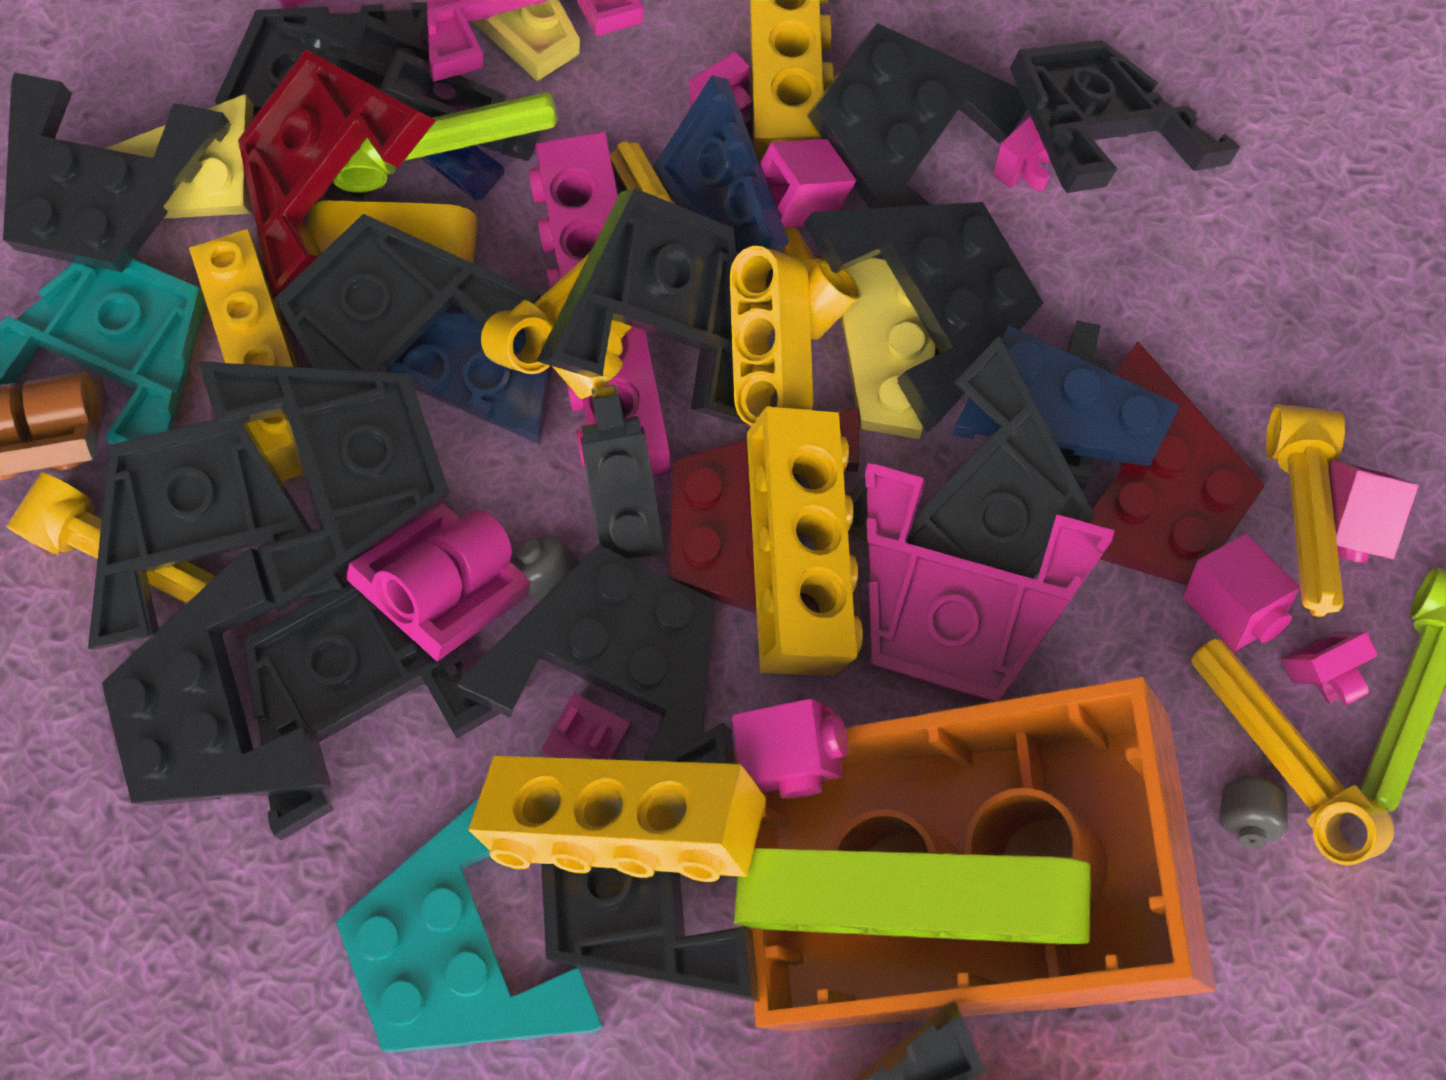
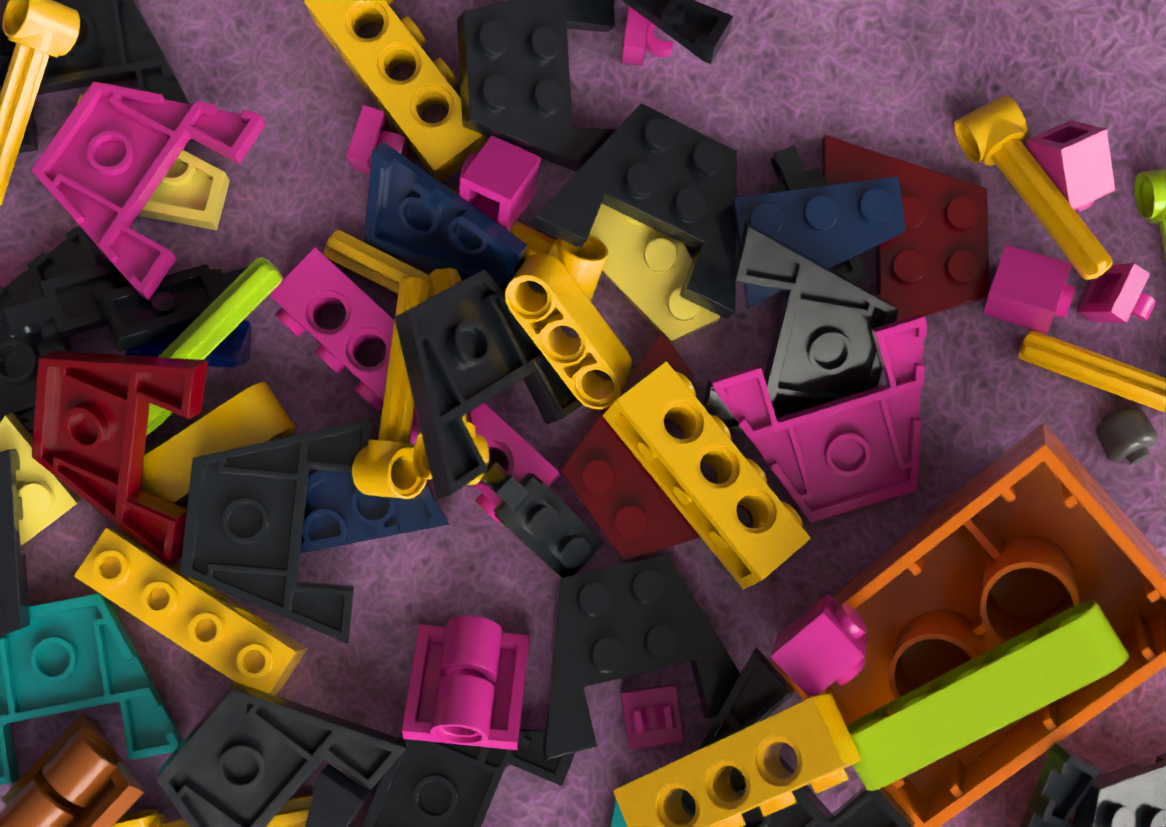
camera: 40 degrees left, 15 degrees up
black wing [200,362,449,613] -> none
dark grey piece [514,535,580,602] -> none

